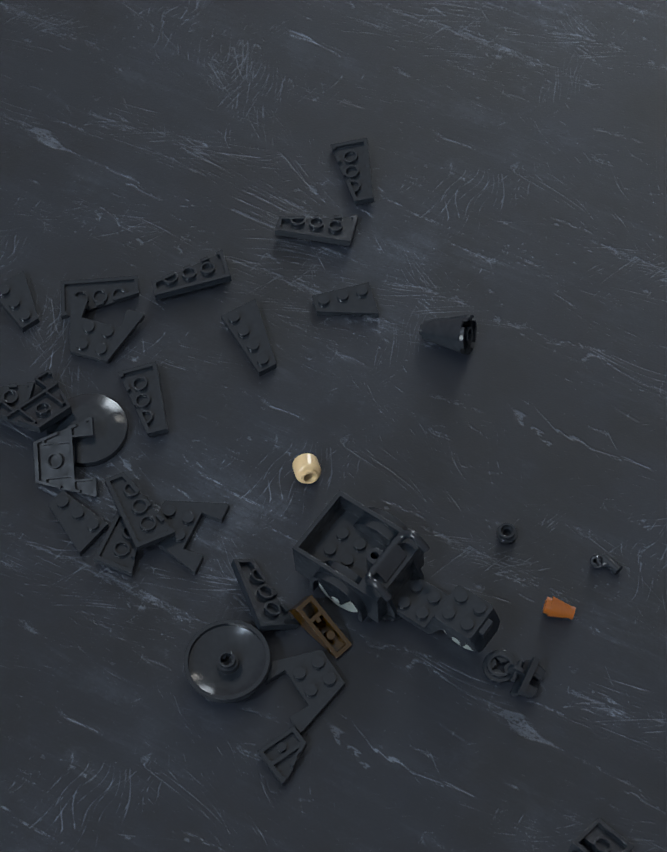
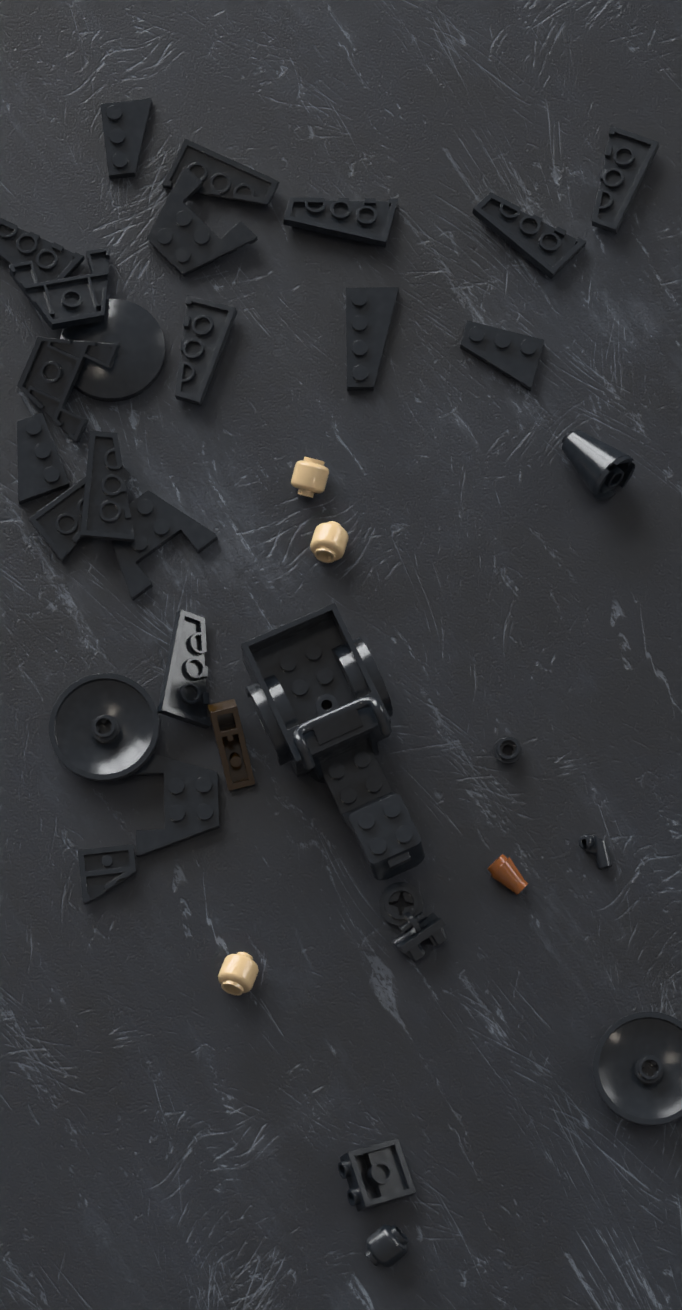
camera: 25 degrees right, 15 degrees up
none -> tan head [218,952,259,996]
none -> tan head [291,457,329,498]

